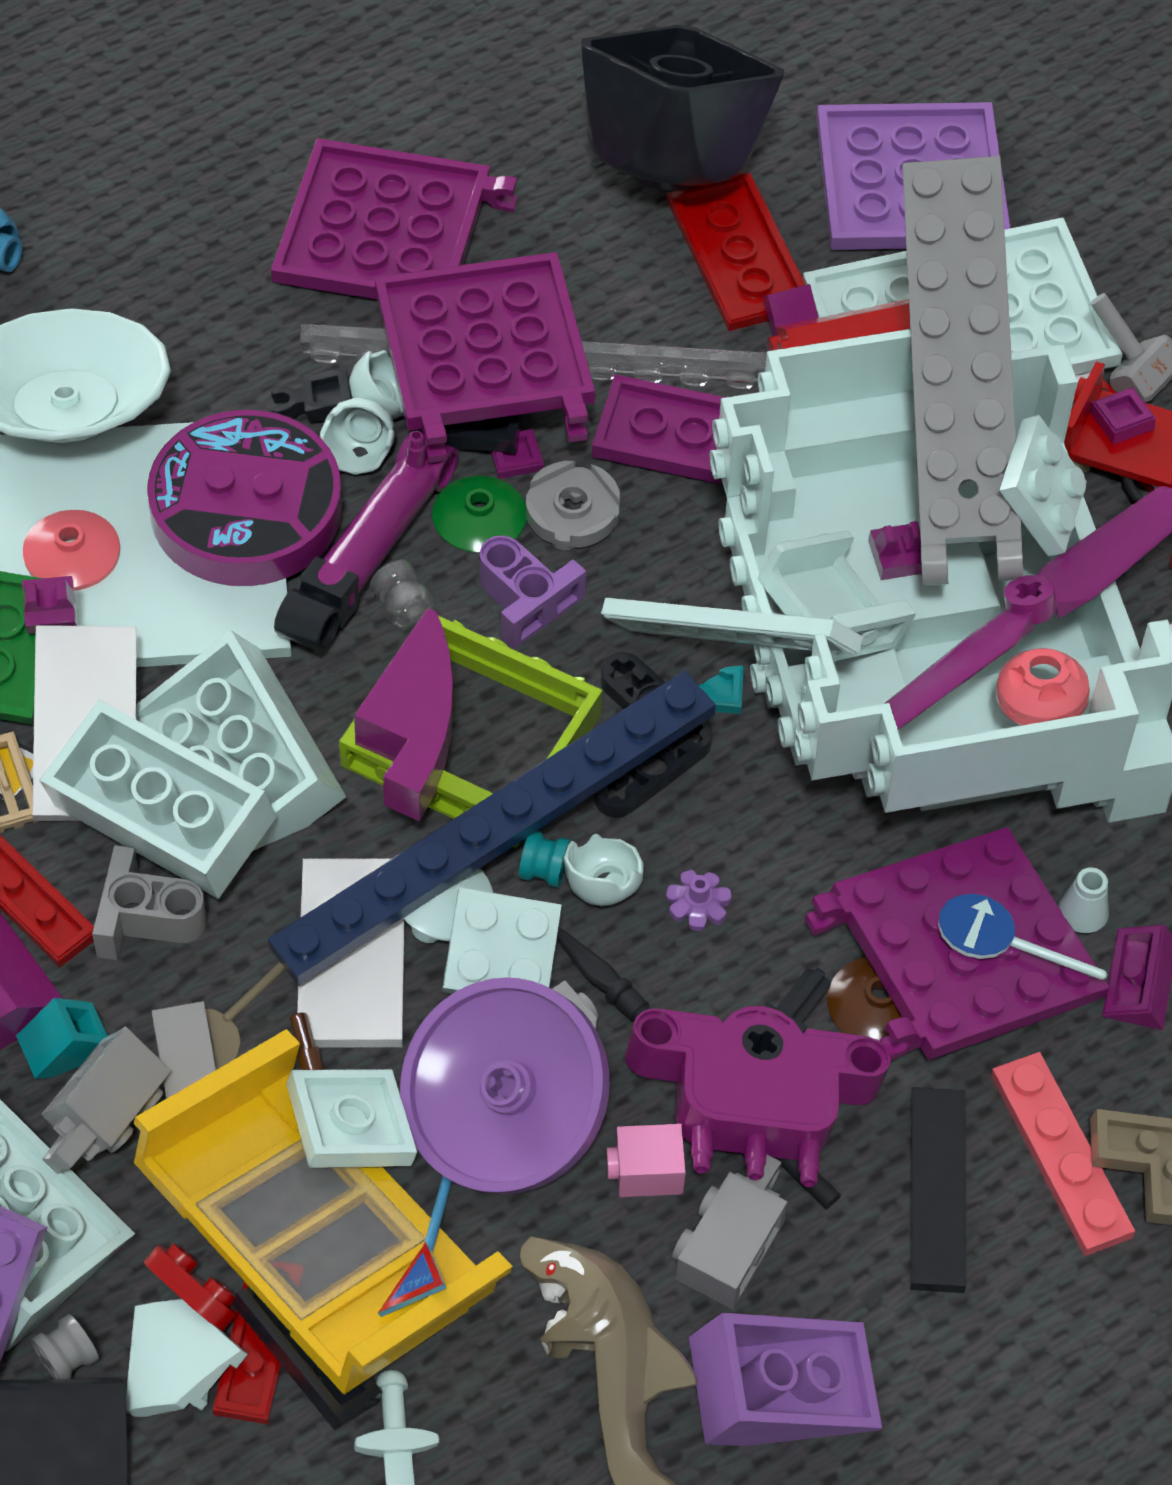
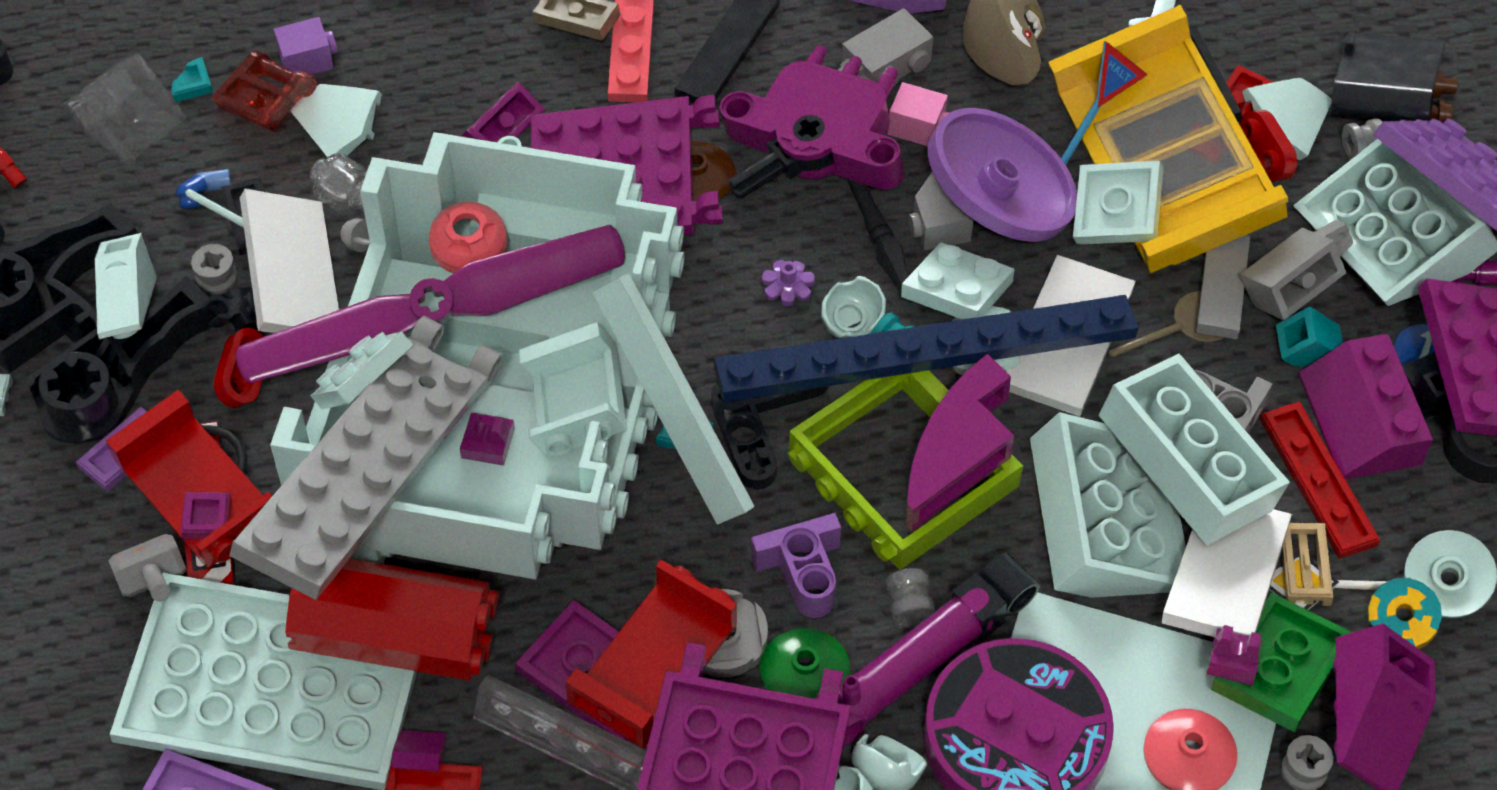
camera: 155 degrees left, 0 degrees up
reddish brown pin [289,1012,324,1070] -> none
blue piece [938,894,1107,980] -> none
none -> red panel [565,560,737,749]

